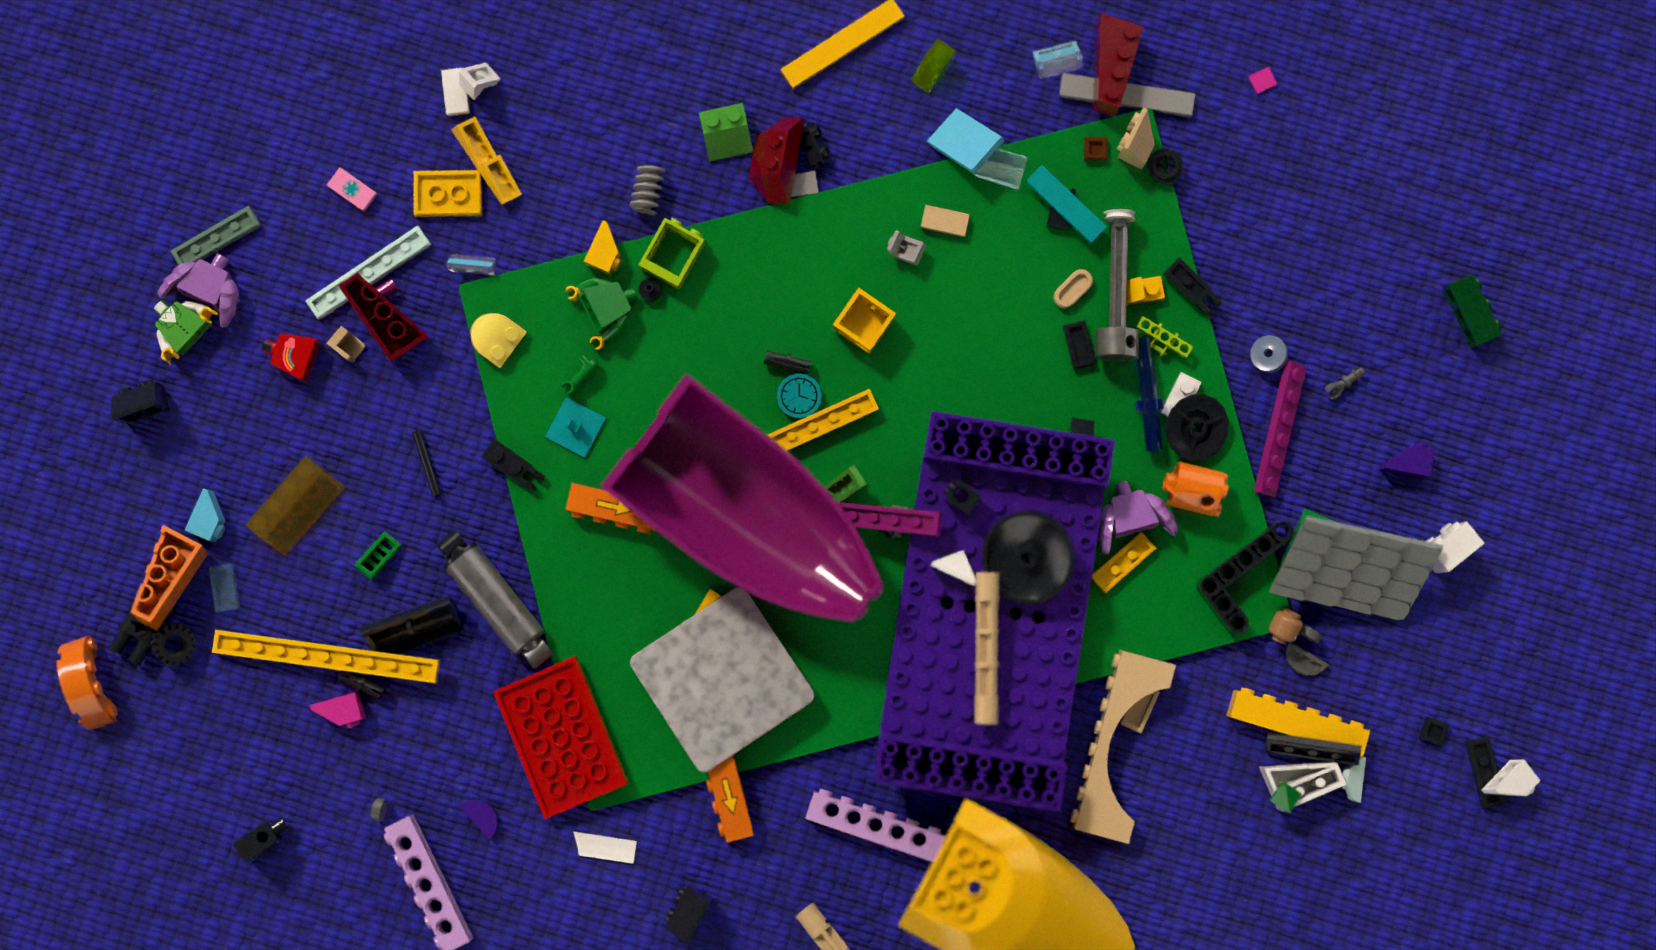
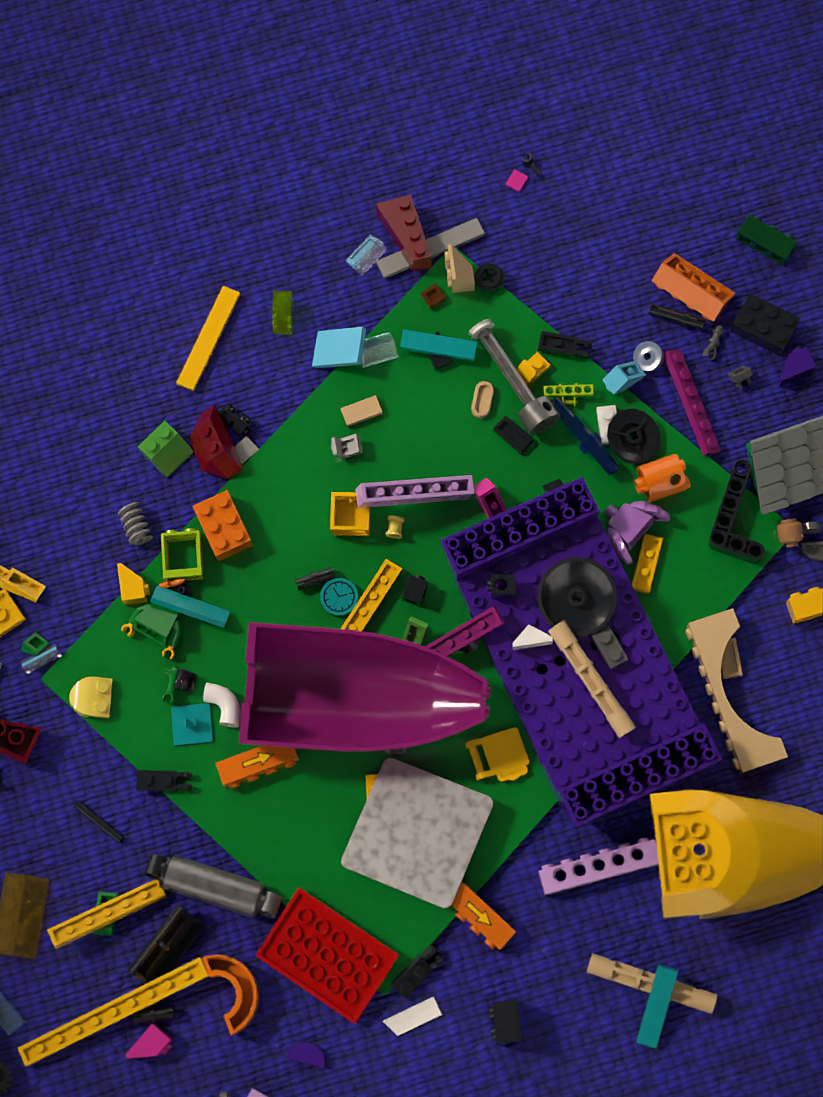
camera: 25 degrees left, 10 degrees down
none -> green slope [21,632,50,656]
none -> yellow tile [47,880,166,949]
none -> teal tile [150,586,230,628]
none -> orange helmet [159,578,185,589]
none -> black tile [174,669,197,693]
none -> orange brick [192,490,253,562]
none -> orange brick [202,955,259,1035]
none -> white cylinder [203,683,240,728]
none -> lavender brick [355,475,475,508]
none -> light yellow bush [385,515,405,539]
none -> black hinge [391,945,443,999]
none -> black brick [402,575,428,607]
none -> yellow piece [465,727,529,782]
none -> dark pink slope [474,478,507,518]
none -> black hand [521,152,542,177]
none -> dark grey plate [591,625,628,670]
none -> medium azure slope [602,361,646,394]
none -> black pin [648,303,706,330]
none -> orange slope [652,253,736,322]
none -> dark grey tile [727,365,753,389]
none -> black brick [730,293,800,357]

